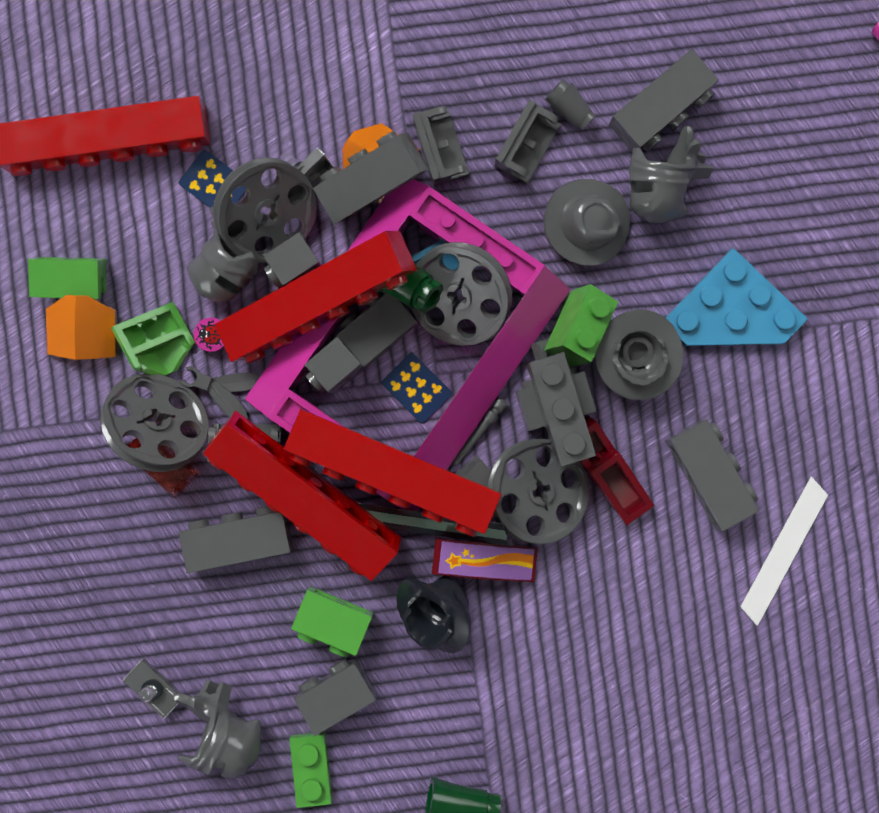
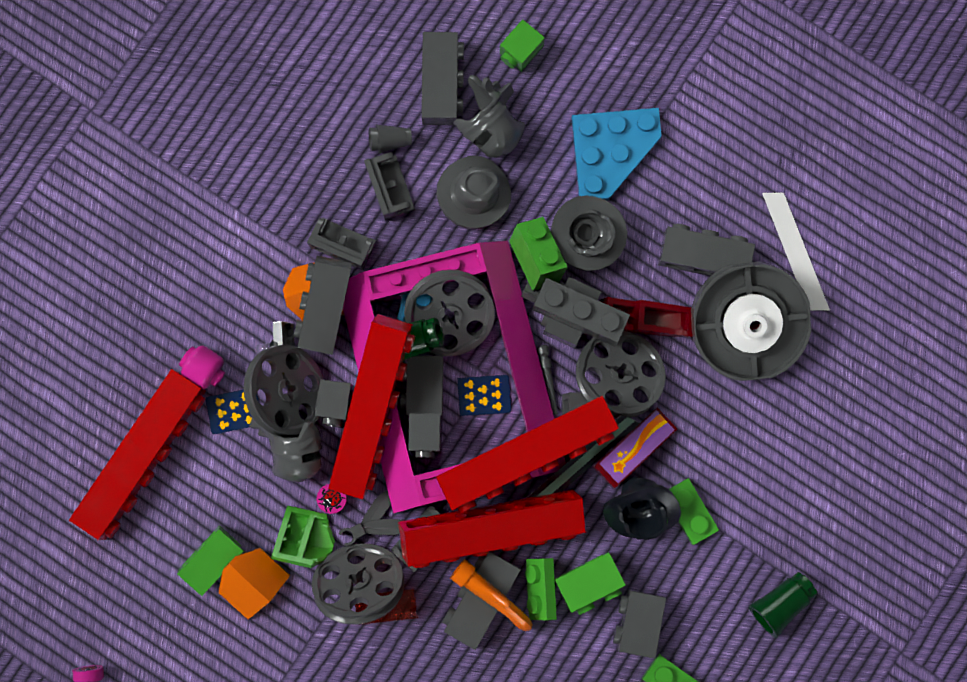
camera: 50 degrees left, 5 degrees down
none -> dark pink head [179,345,225,389]
none -> orange plant [450,559,533,631]
none -> bright green brick [500,19,545,72]
none -> bright green plate [525,558,557,620]
none -> bright green plate [669,478,719,545]
none -> dark grey piece [691,261,811,381]

